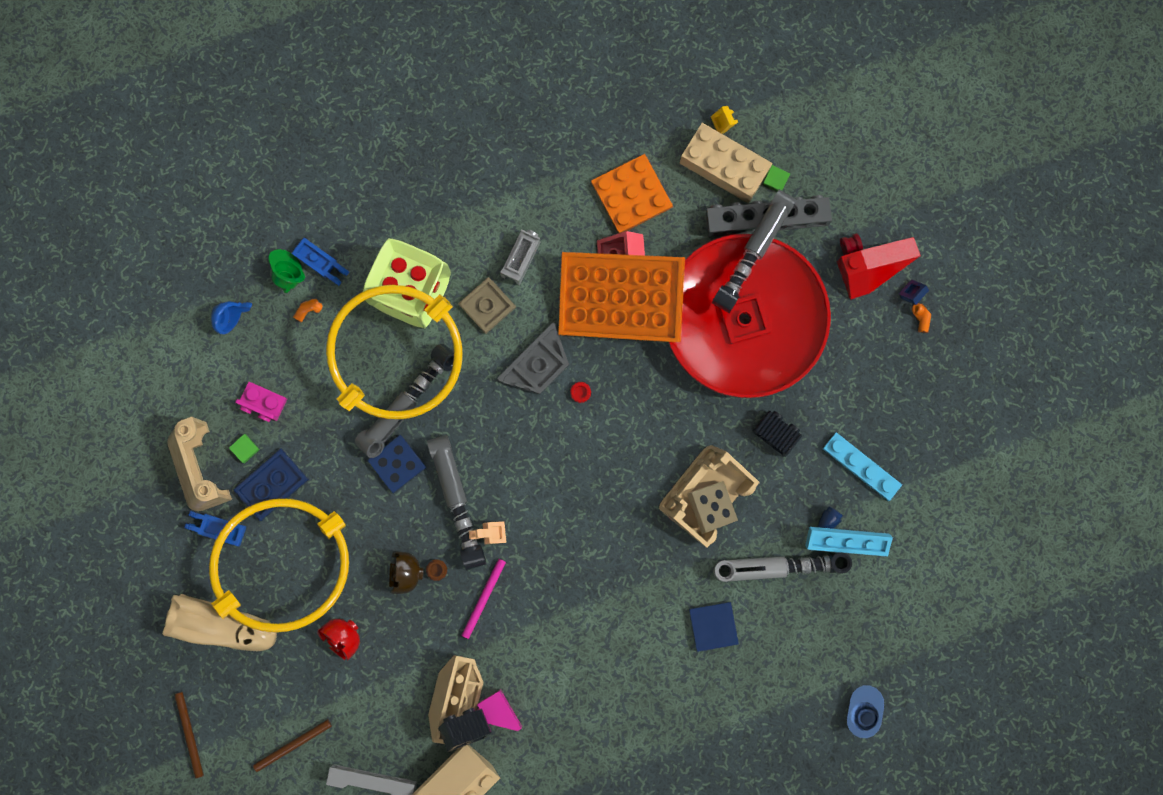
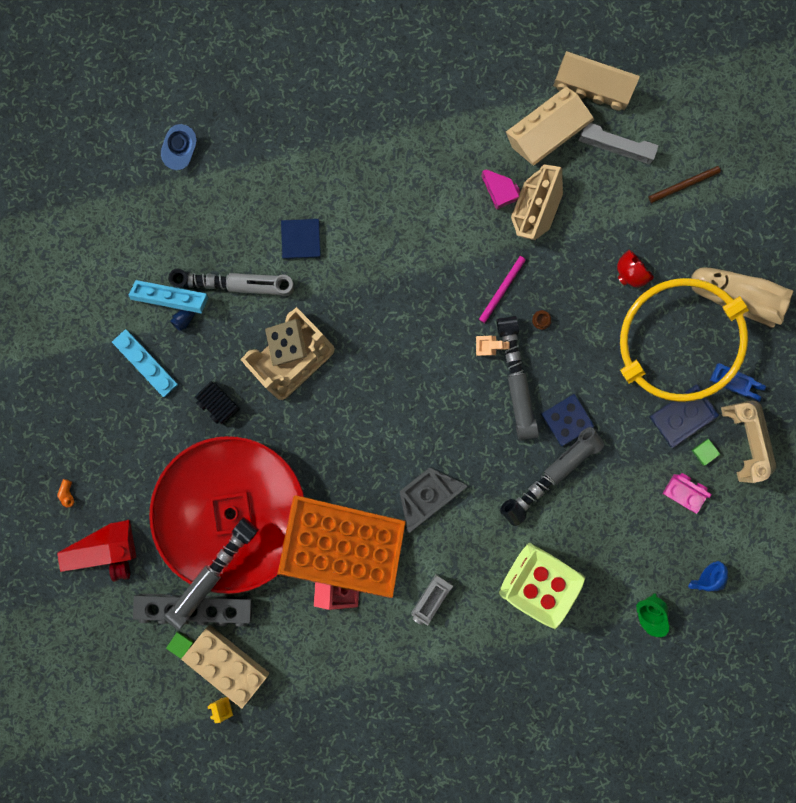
camera: 170 degrees left, 5 degrees up
reddish brown bar [174,692,204,779] -> none
blue hinge [291,238,349,286] -> none
orange arm [293,299,323,323] -> none
yellow piece [326,285,463,419] -> none
dark brown cylinder [389,551,423,594] -> none
black brick [438,708,492,752] -> none
dark tan tile [458,277,516,334] -> none
red tile [570,382,591,403] -> none
orange plate [591,154,673,234] -> none
dark blue plate [899,279,929,305] -> none

